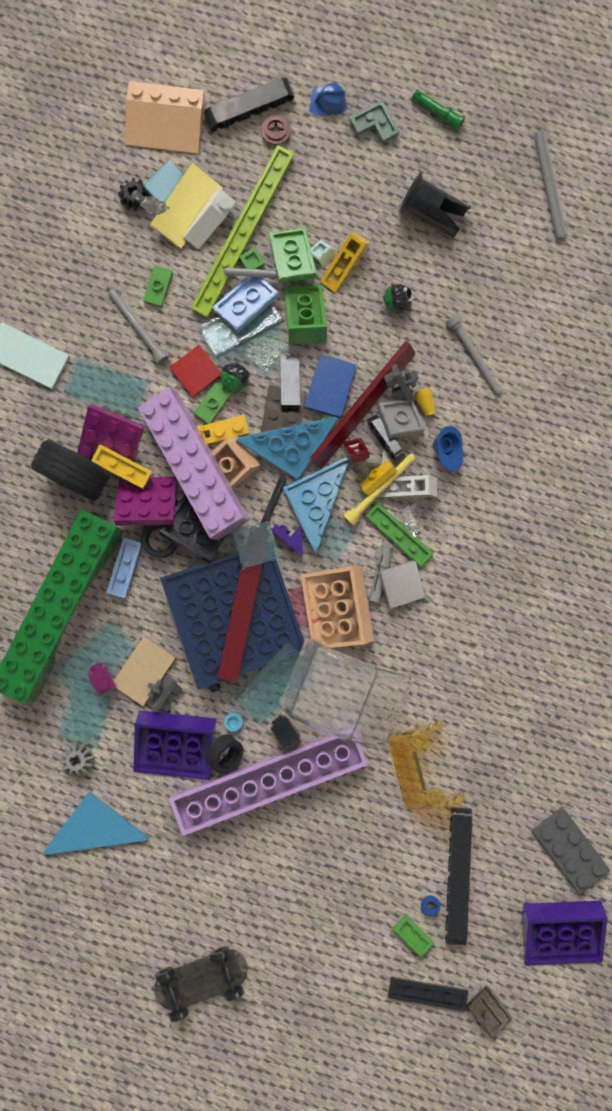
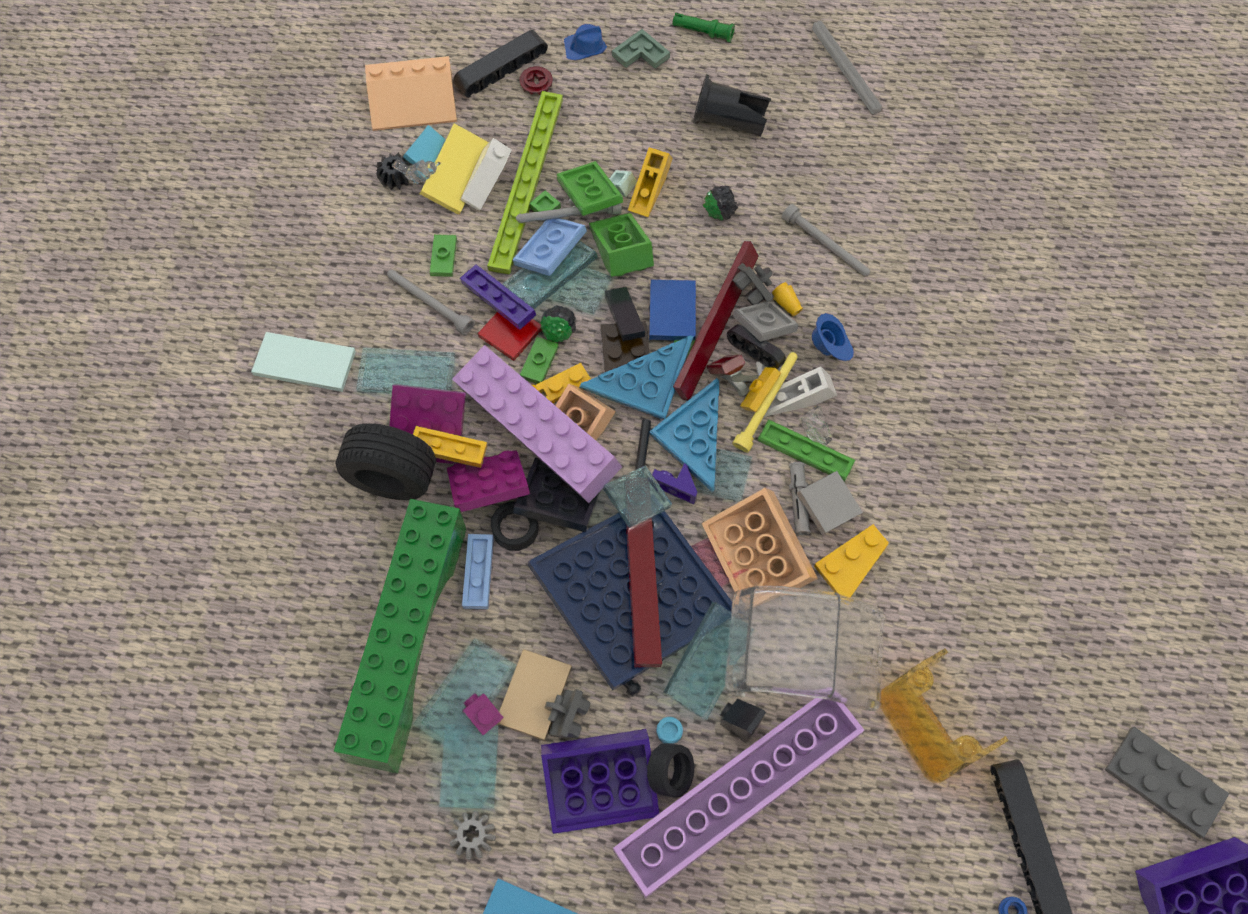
camera: 10 degrees left, 20 degrees down
none -> dark purple plate [460,264,536,330]
none -> yellow wing [814,524,889,605]

